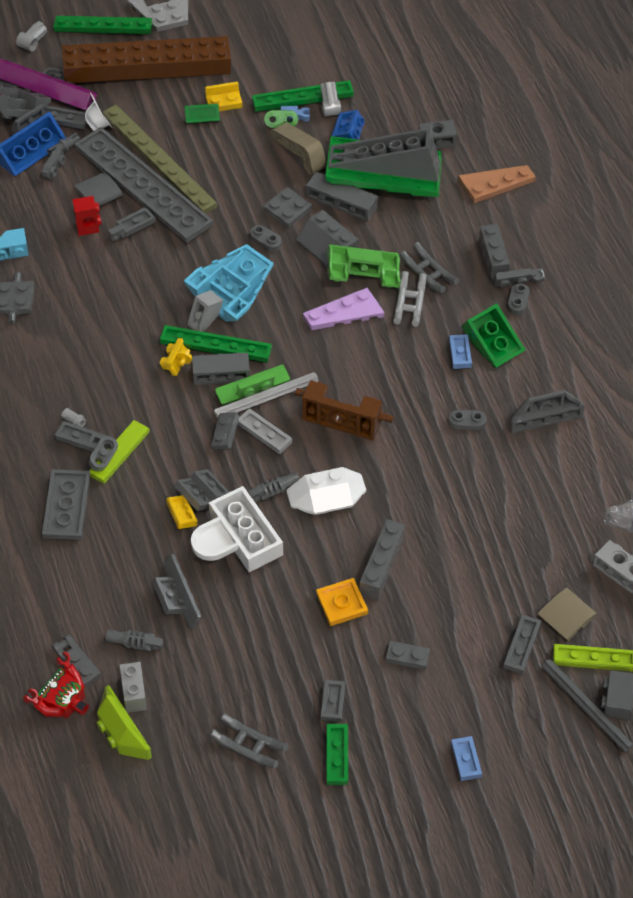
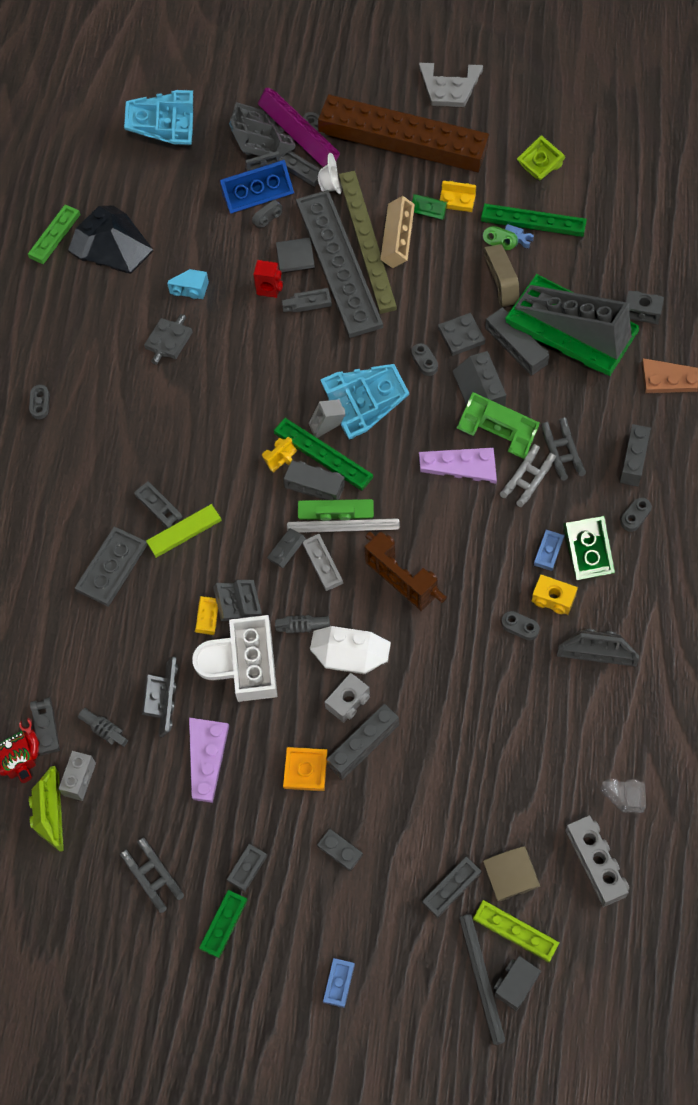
camera: 30 degrees right, 10 degrees up
light grey piece [16,21,47,52] -> none
dark grey pin [47,133,80,156] -> none
green plate [53,16,153,34] -> none
light grey pin [61,408,86,427] -> none
dark grey plate [89,436,118,471] -> none
light grey piece [320,82,341,117] -> none
blue bracket [332,110,364,140] -> none
dark grey hinge [493,268,545,288] -> none
none -> lavender wing [189,718,229,803]
none -> light grey brick [325,673,370,723]
none -> tan brick [380,196,415,268]
none -> lime slope [517,135,565,180]
none -> yellow brick [532,574,578,615]

